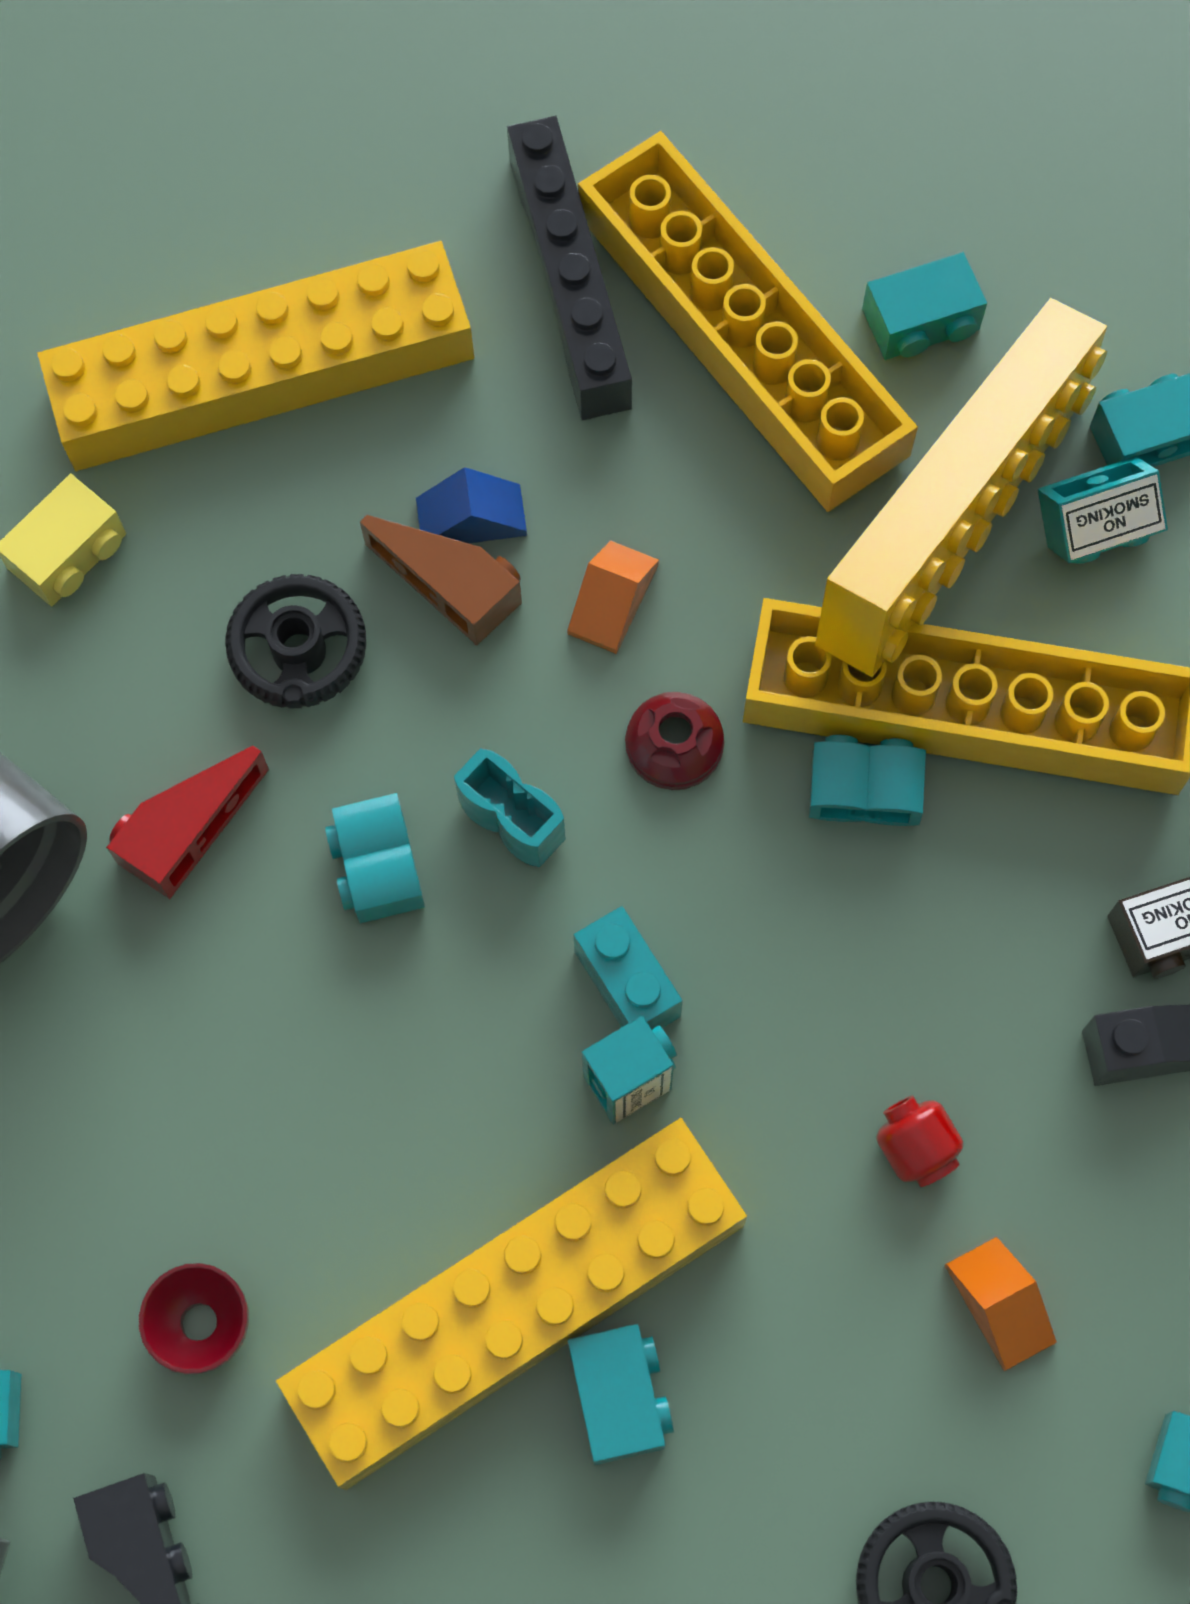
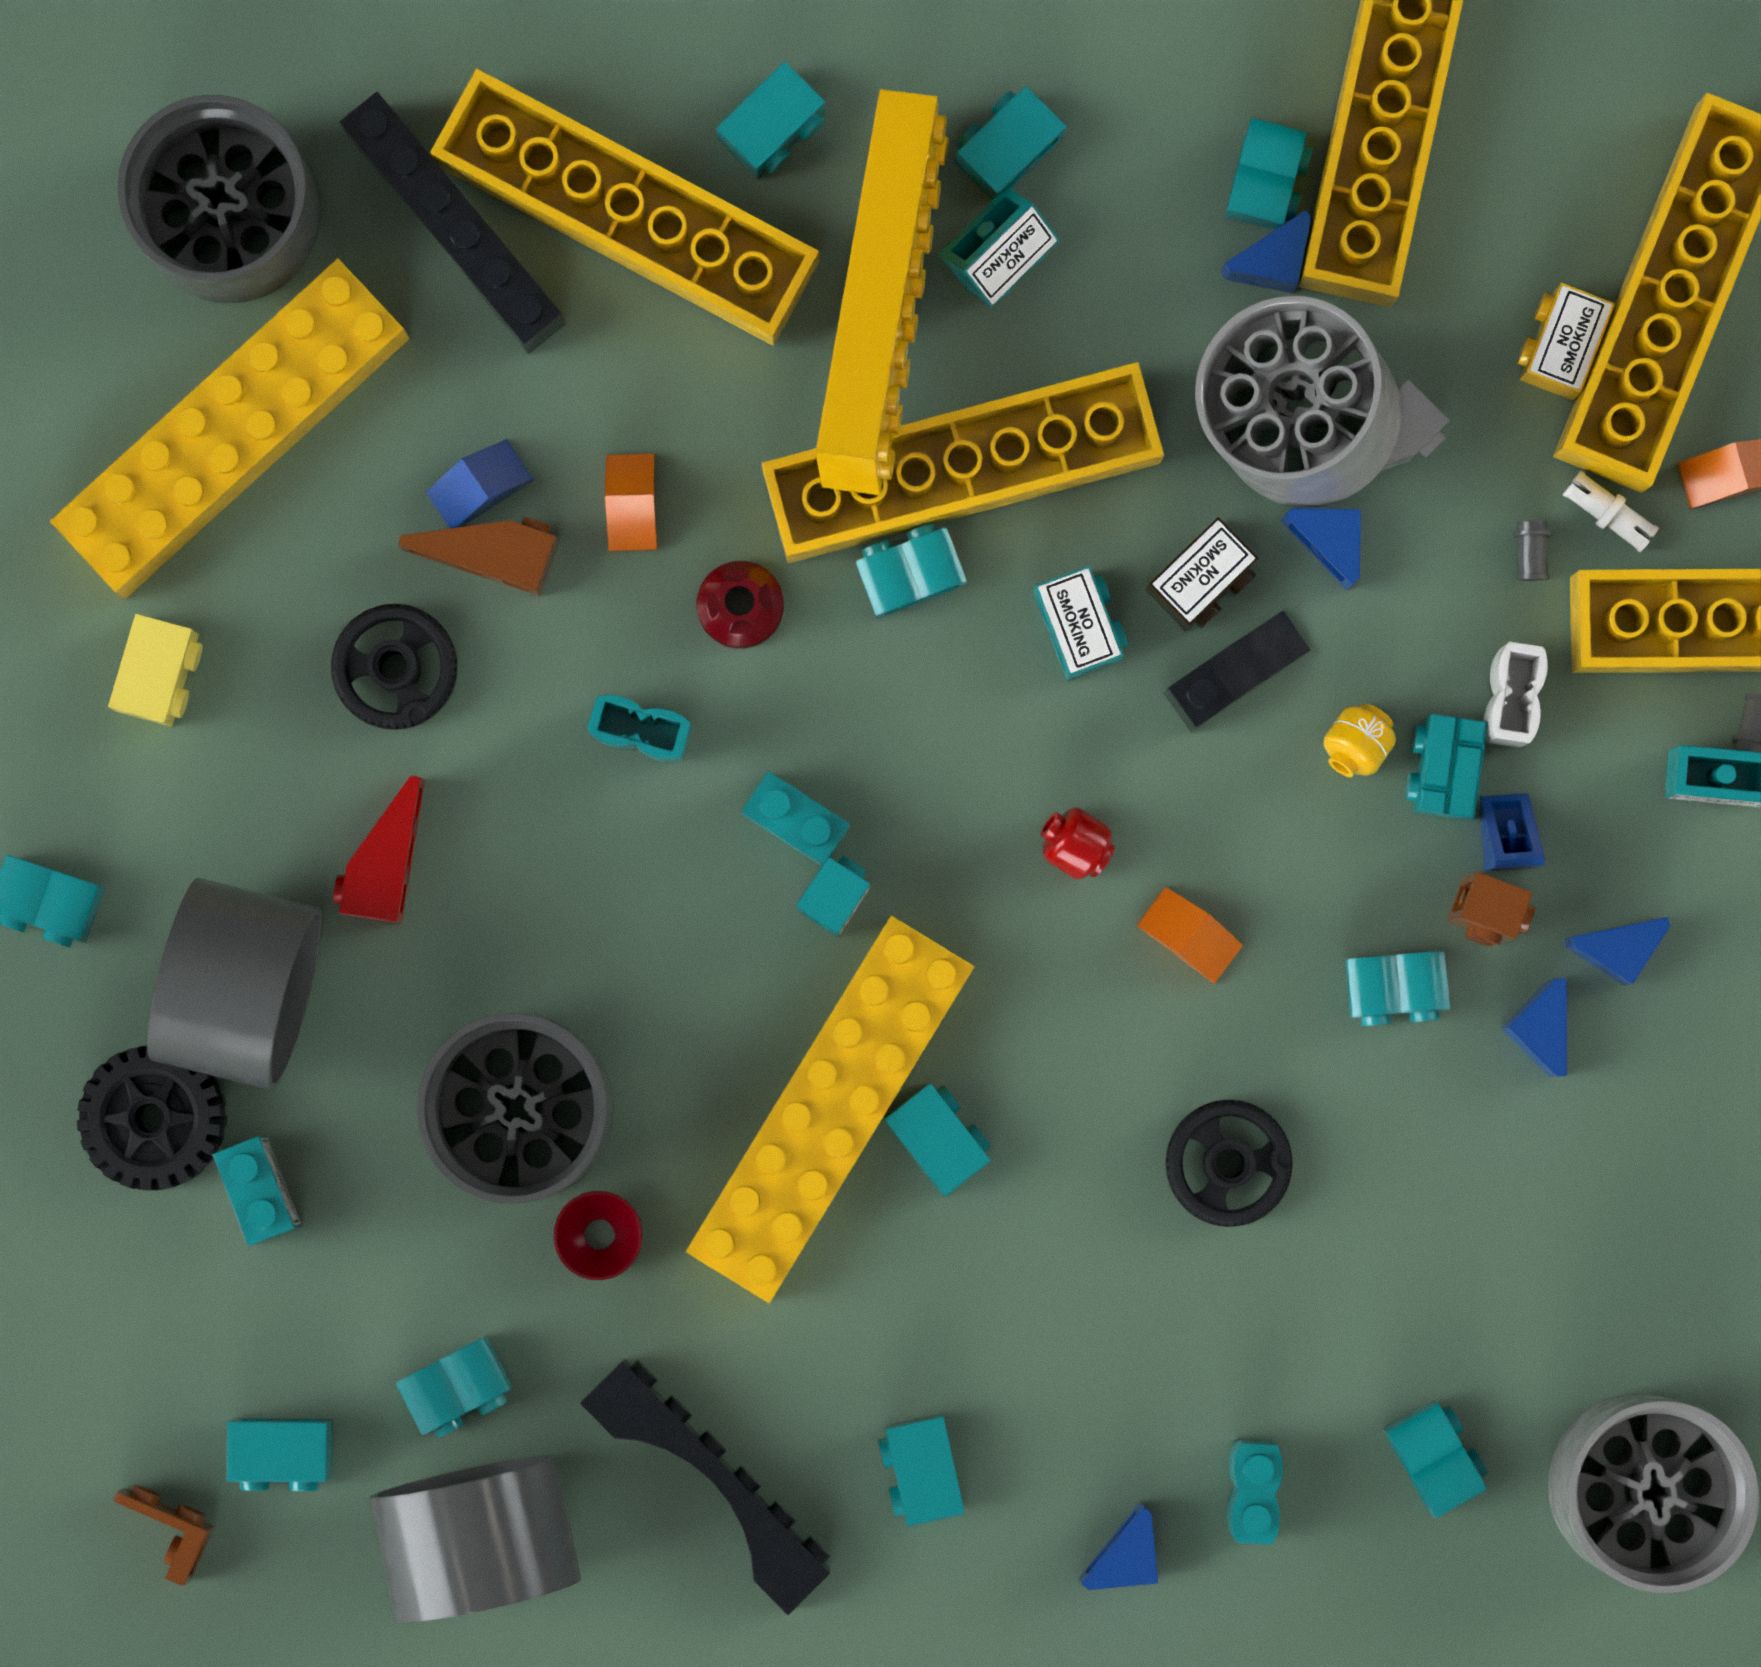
camera: 35 degrees left, 15 degrees up
teal brick [325,793,425,923] -> none
none -> dark grey wheel [118,95,320,303]
none -> dark grey wheel [417,1013,614,1204]
none -> brick [1033,565,1128,681]

